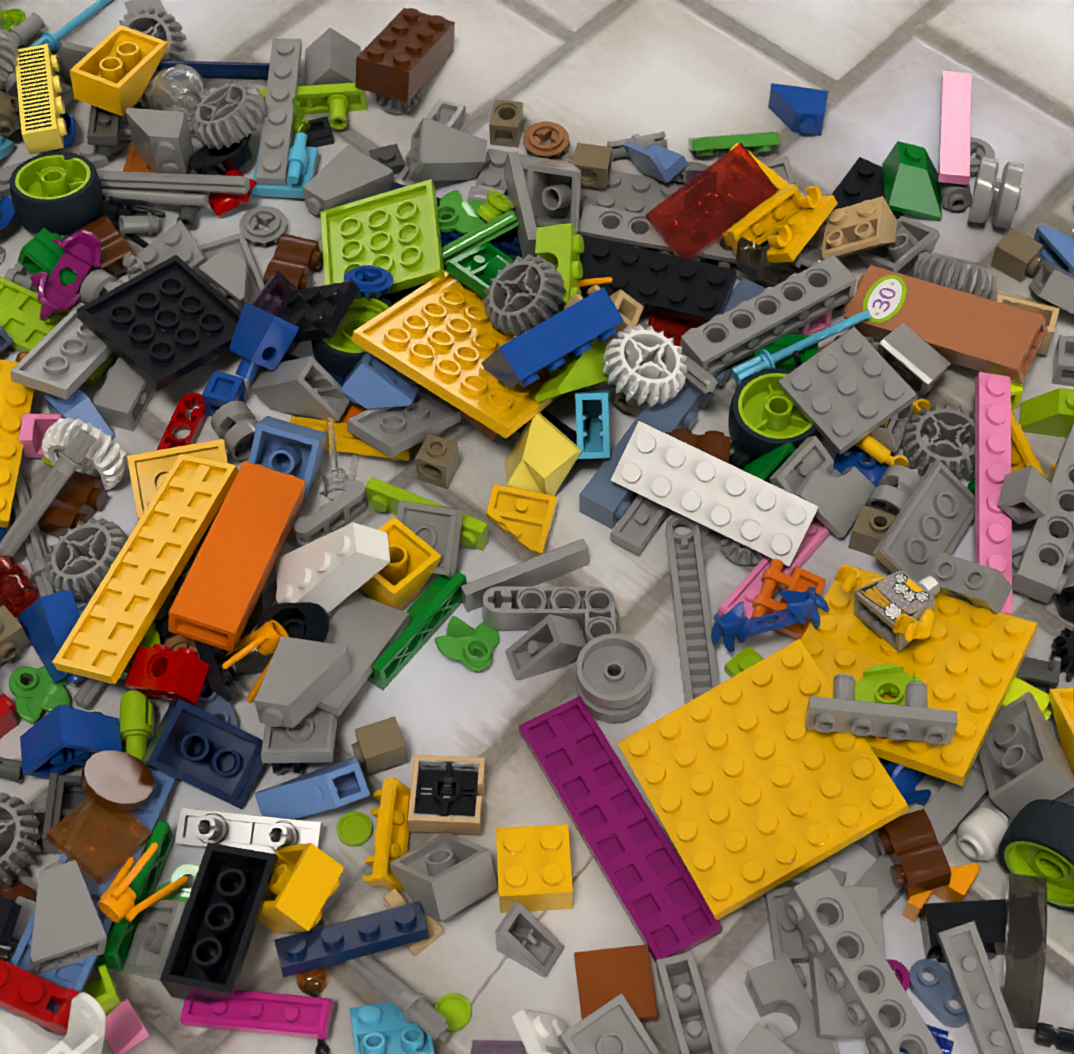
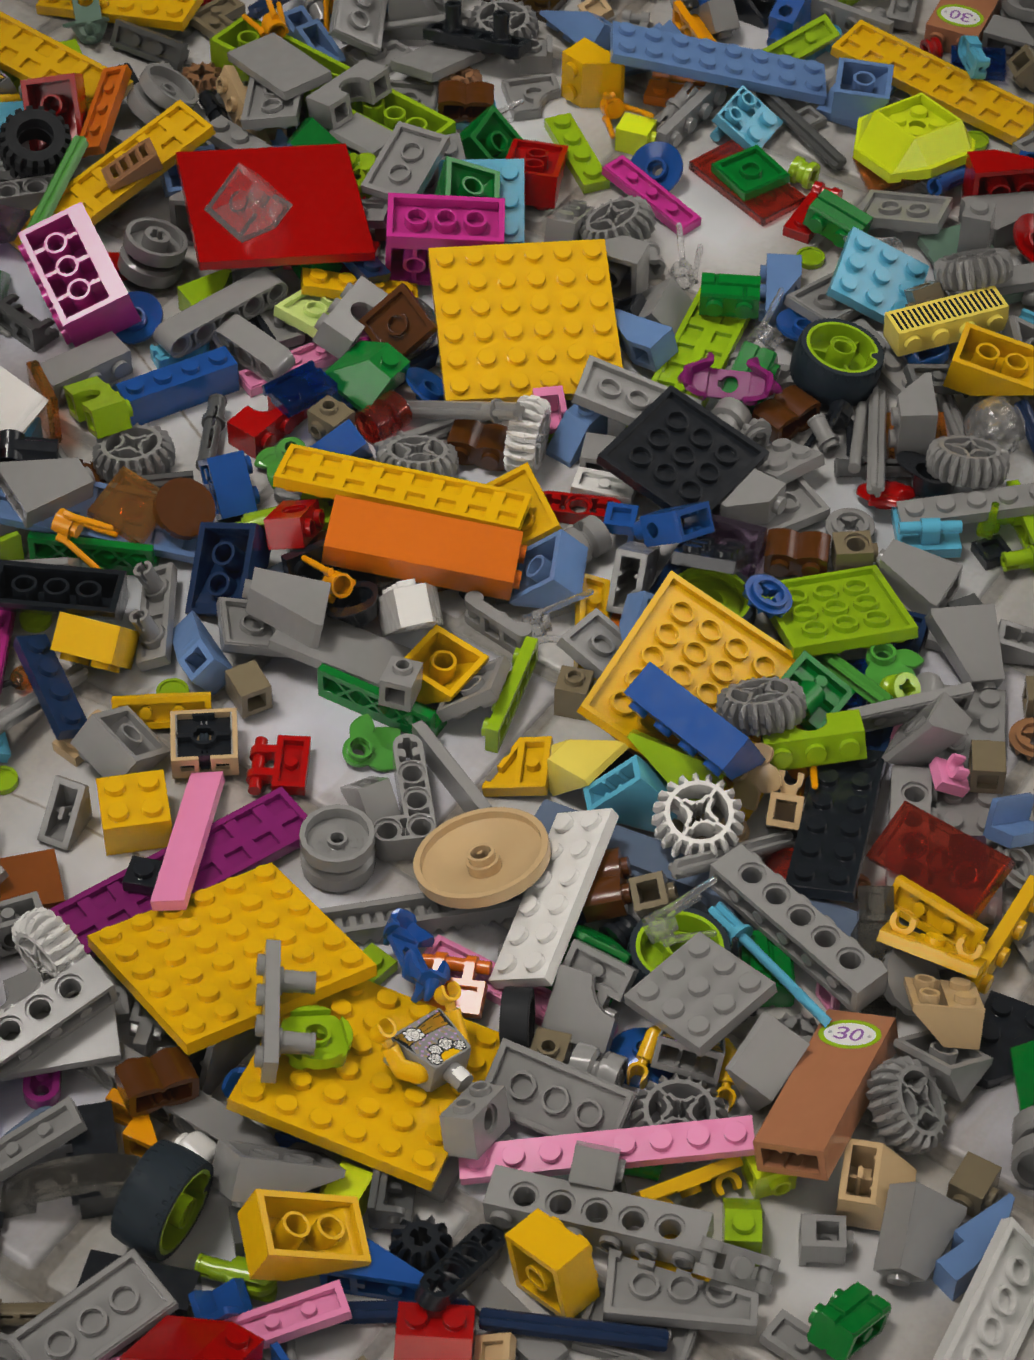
camera: 80 degrees right, 10 degrees down
none -> white gear [11,906,88,997]
none -> black plate [122,855,163,895]
none -> bright pink tile [150,771,225,911]
none -> red plate [246,735,311,796]
none -> light grey brick [378,655,423,712]
none -> tan dish [413,807,551,909]
none -> black tyre [499,986,535,1049]
none -> white plate [571,466,636,505]
none -> dark tan brick [628,870,679,919]
none -> clear plant [642,876,717,948]
none -> dark tan brick [830,530,879,571]
none -> bright pink tile [929,753,970,798]

